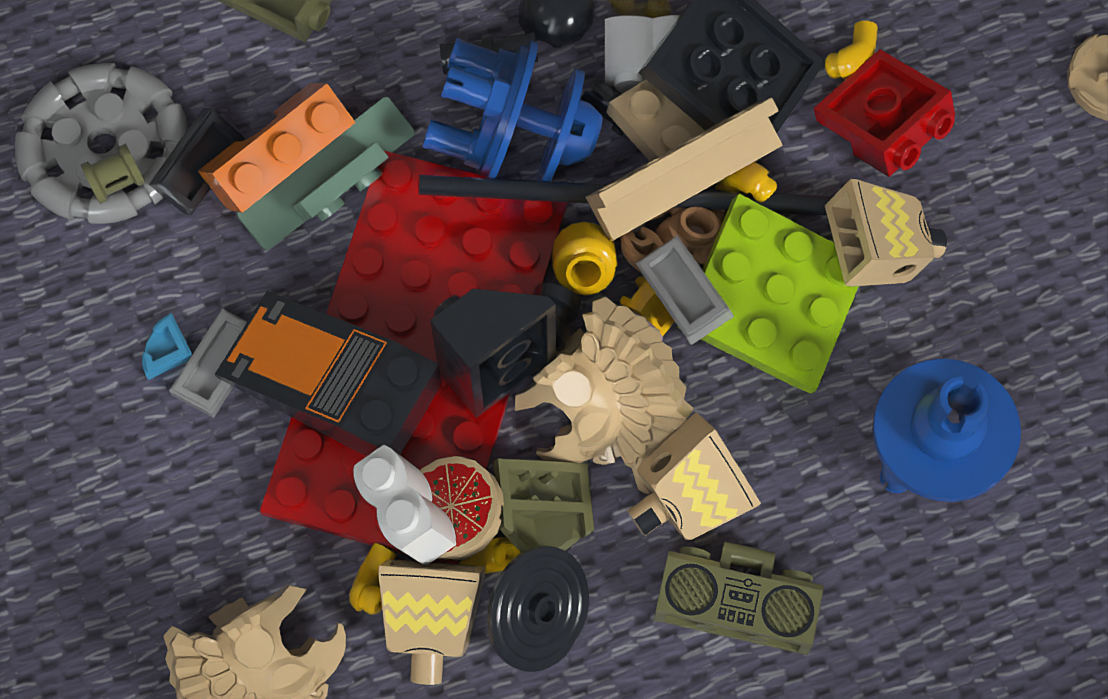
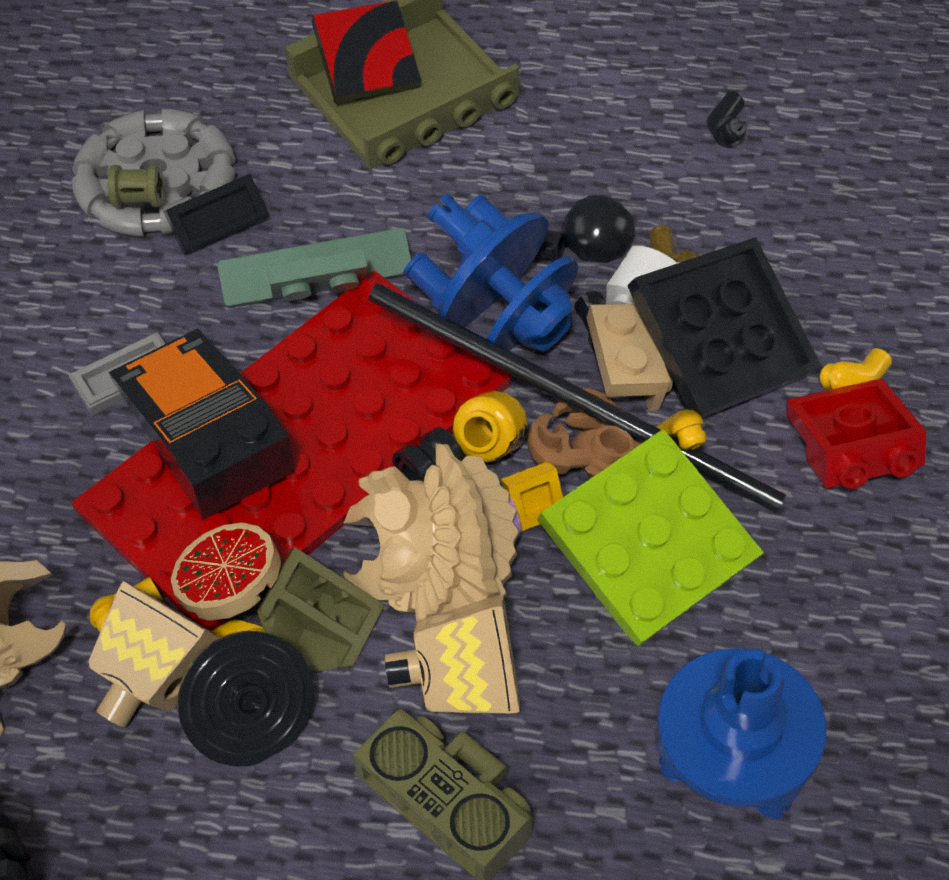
camera: 30 degrees right, 15 degrees down
dark azure tile [142,313,192,380] -> none
orange arch [198,83,356,213] -> none
white brick [353,445,456,566] -> none
black slope [430,289,556,418] -> none
tan fence [586,98,783,241] -> none
light grey tile [635,235,734,345] -> none
tan torso [825,179,947,286] -> none

